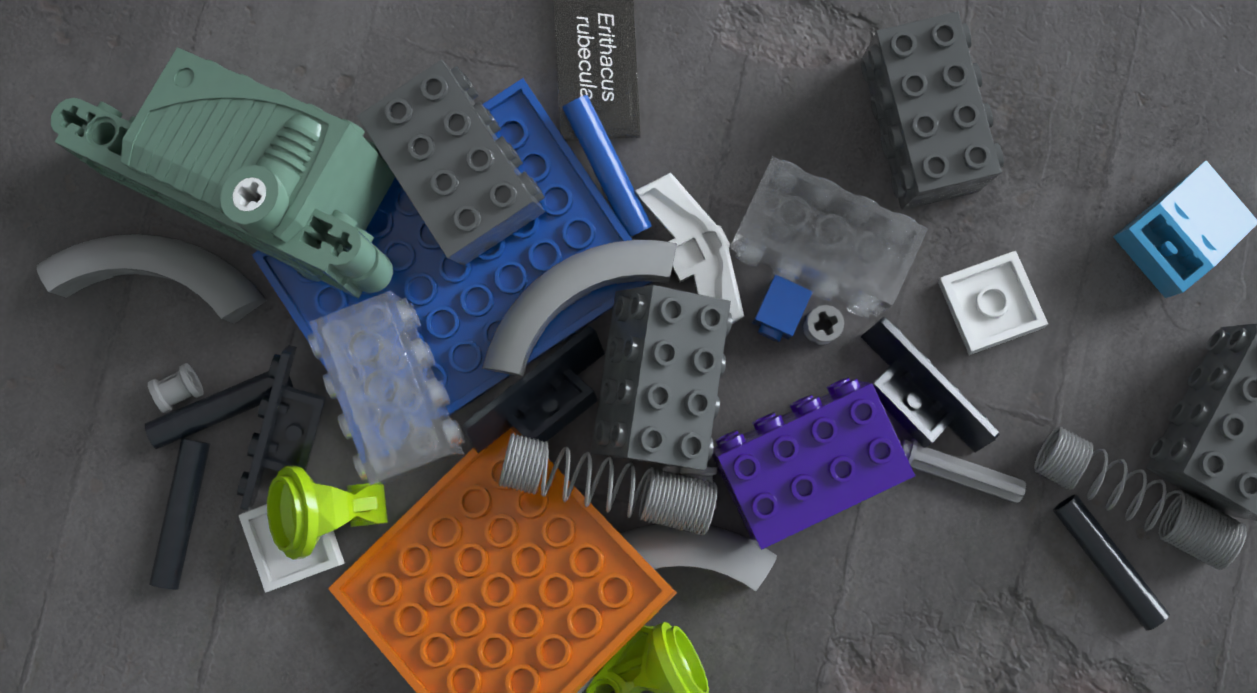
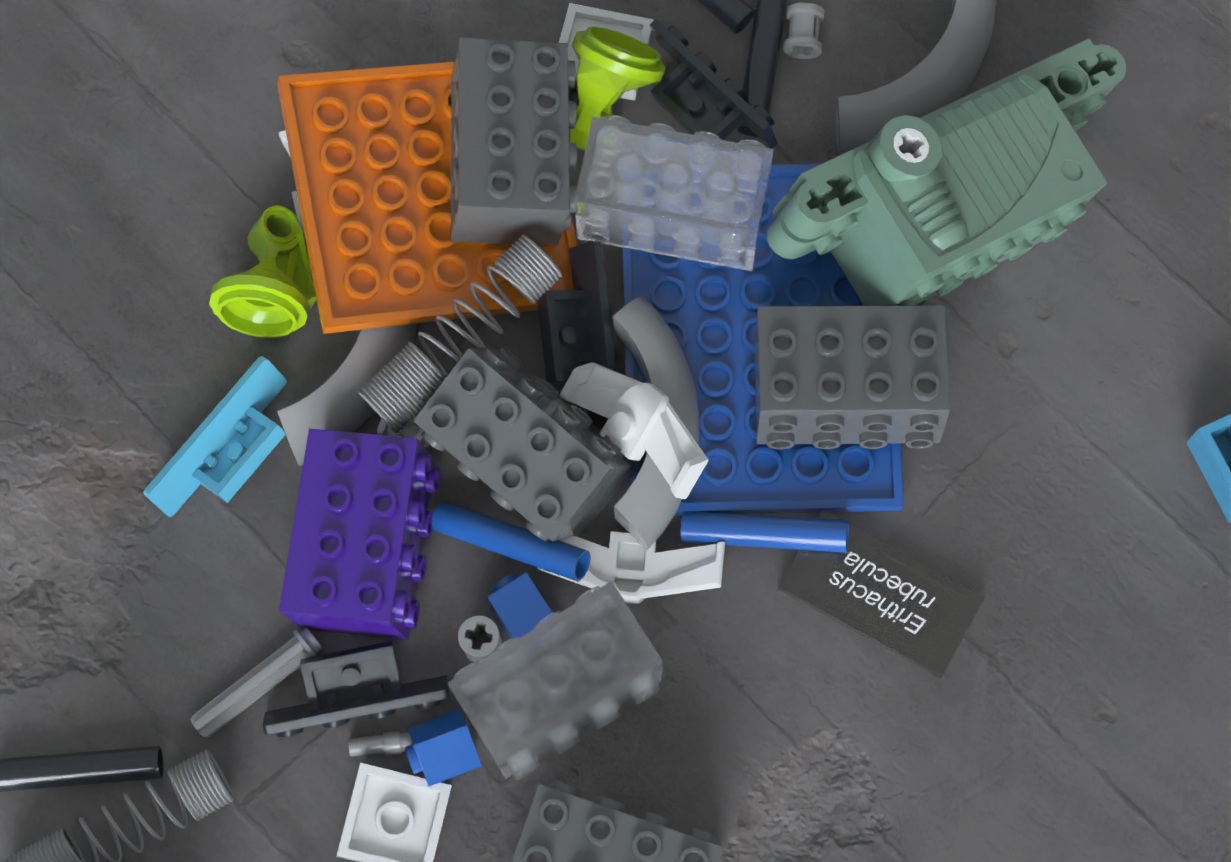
camera: 125 degrees right, 10 degrees down
none -> medium azure bracket [143,356,287,517]
none -> light grey piece [348,731,412,757]
none -> brick [404,708,482,786]
none -> blue piece [432,501,591,582]
none -> dark grey brick [450,37,577,246]
none -> white plate [560,362,709,499]

